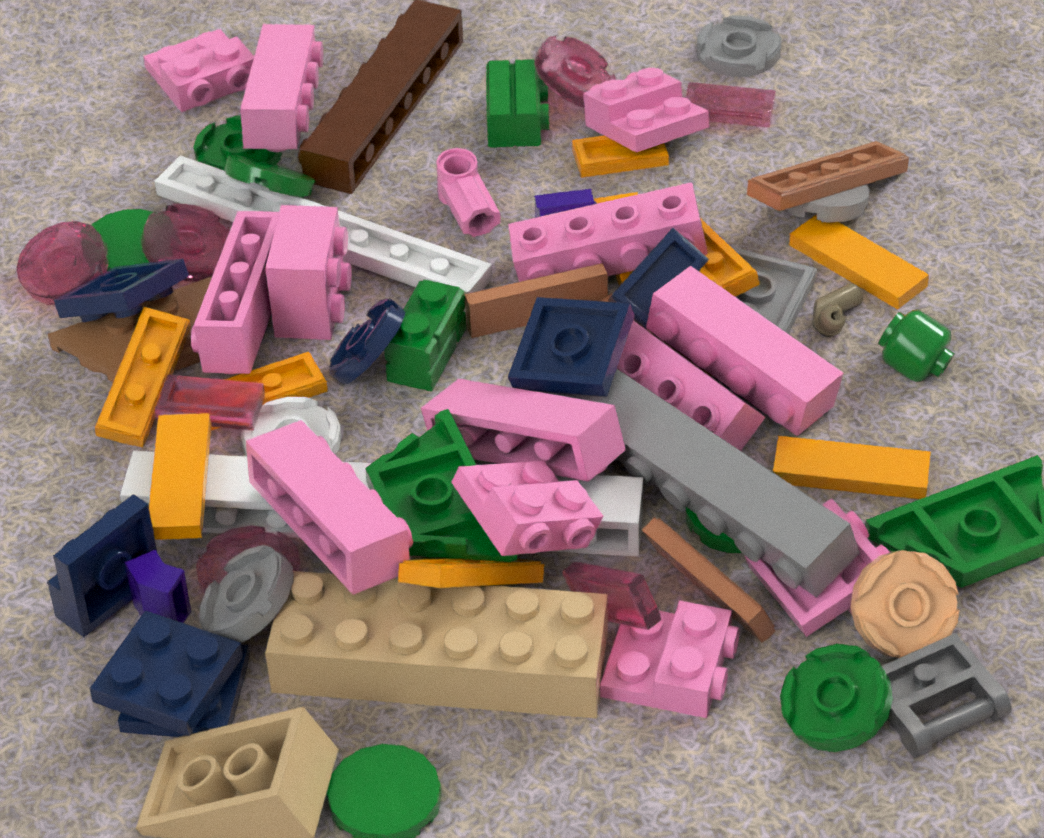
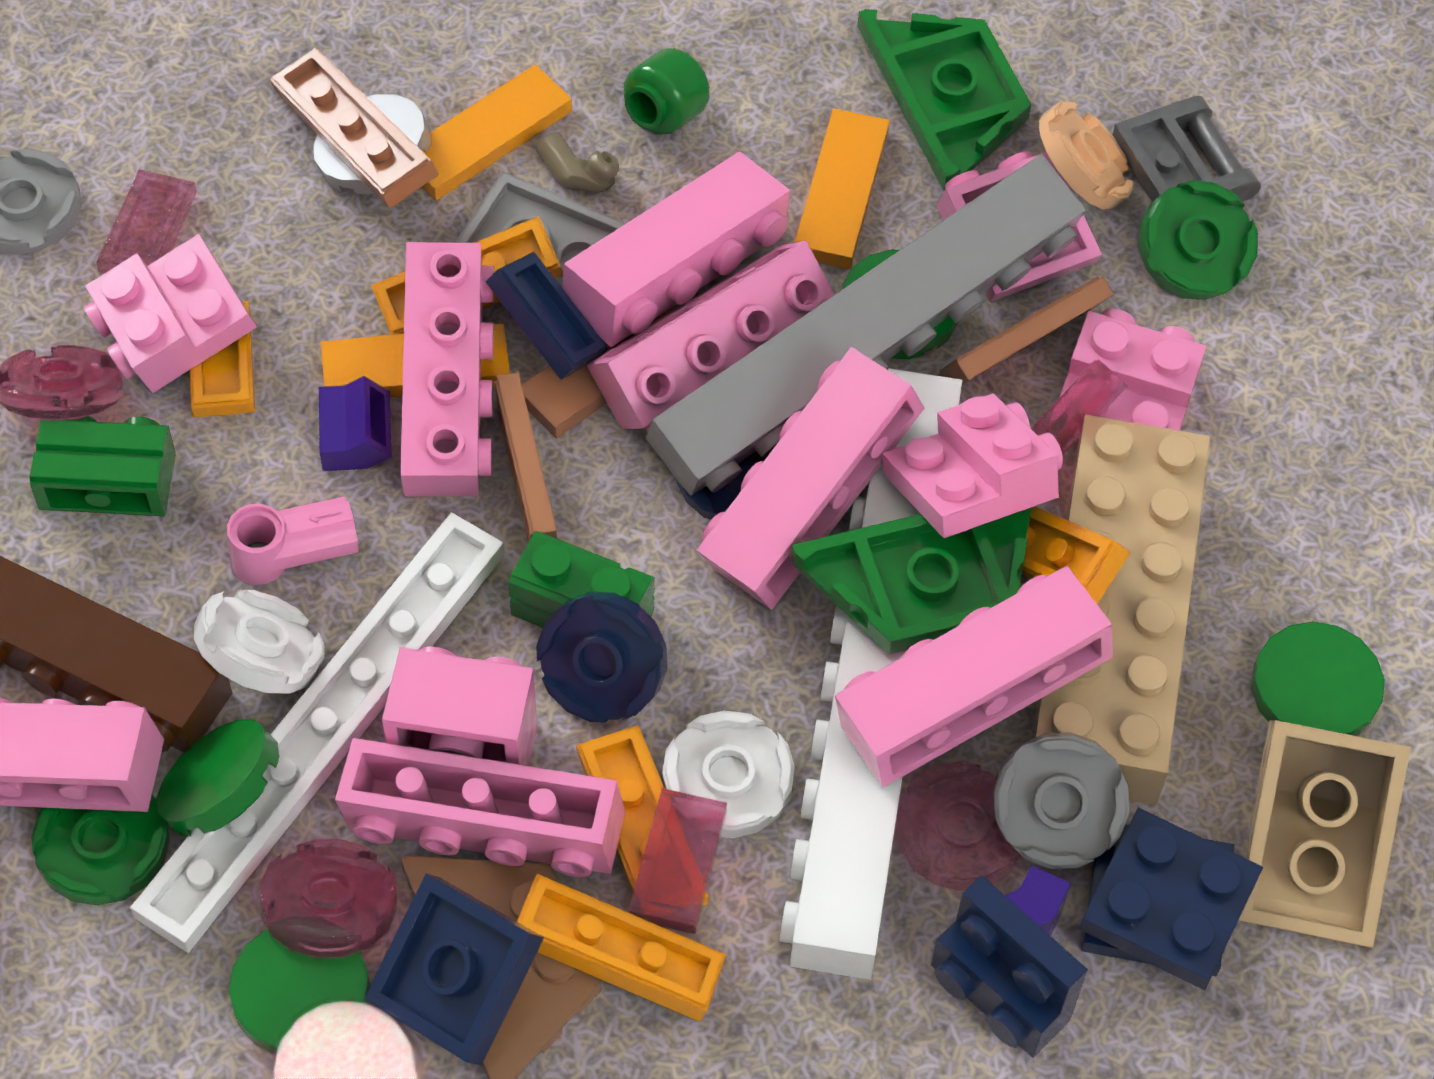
camera: 90 degrees left, 15 degrees up
light orange tile [149,413,211,540] -> none
dark blue plate [508,297,635,397] -> none
none -> white tile [194,590,325,694]

